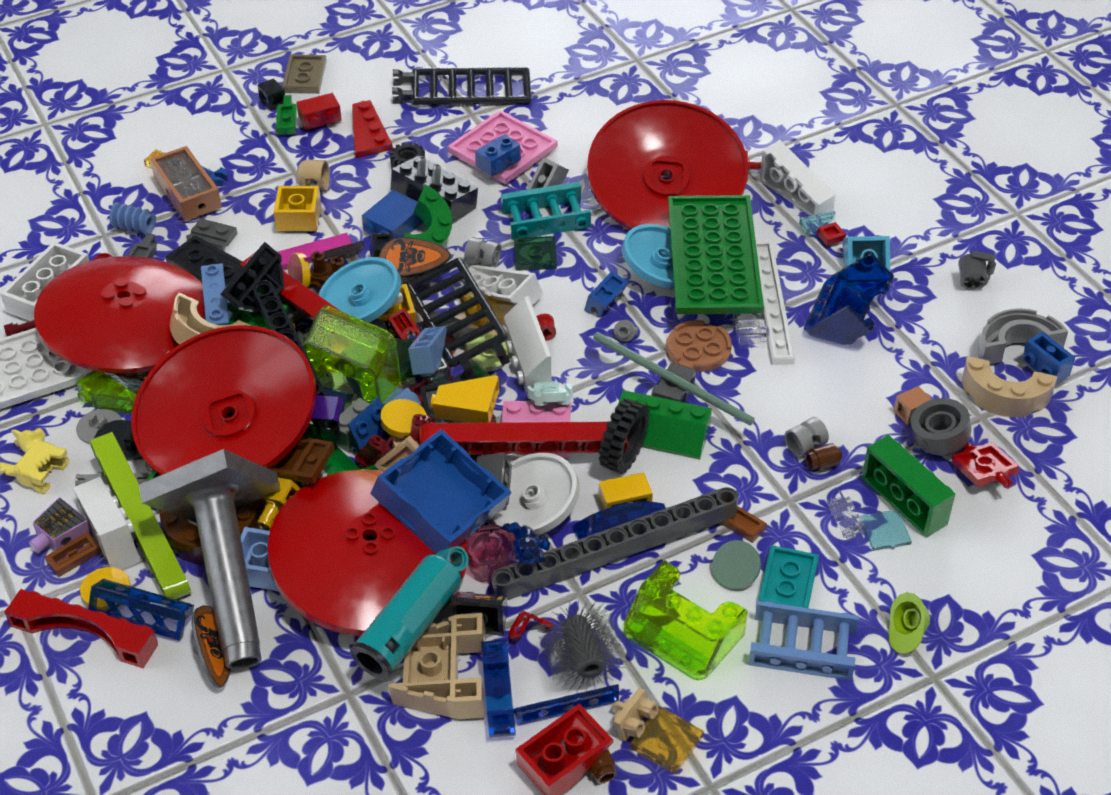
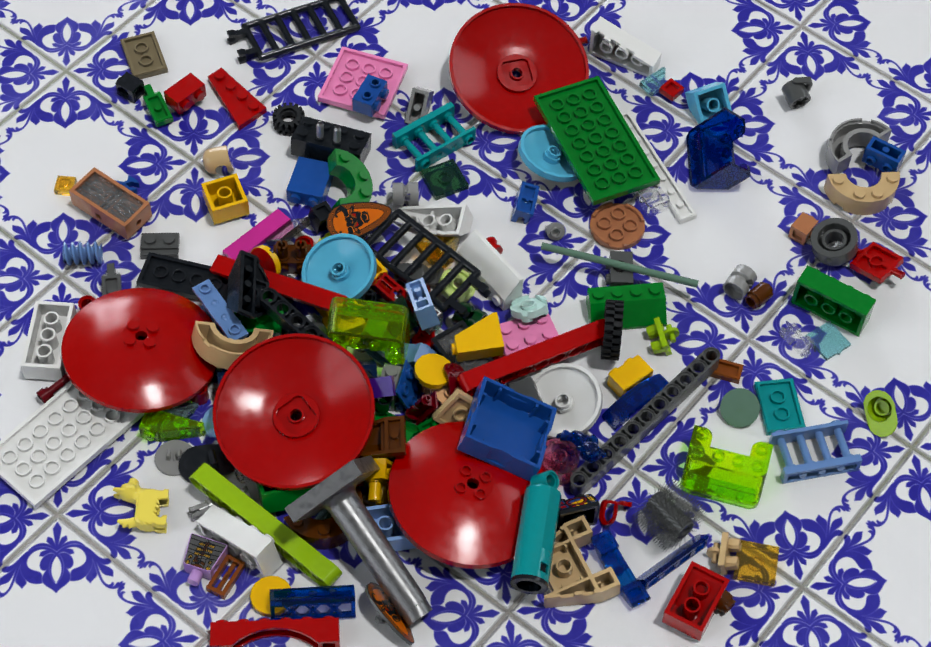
camera: 25 degrees left, 10 degrees up
none -> lime hips [646,317,680,356]

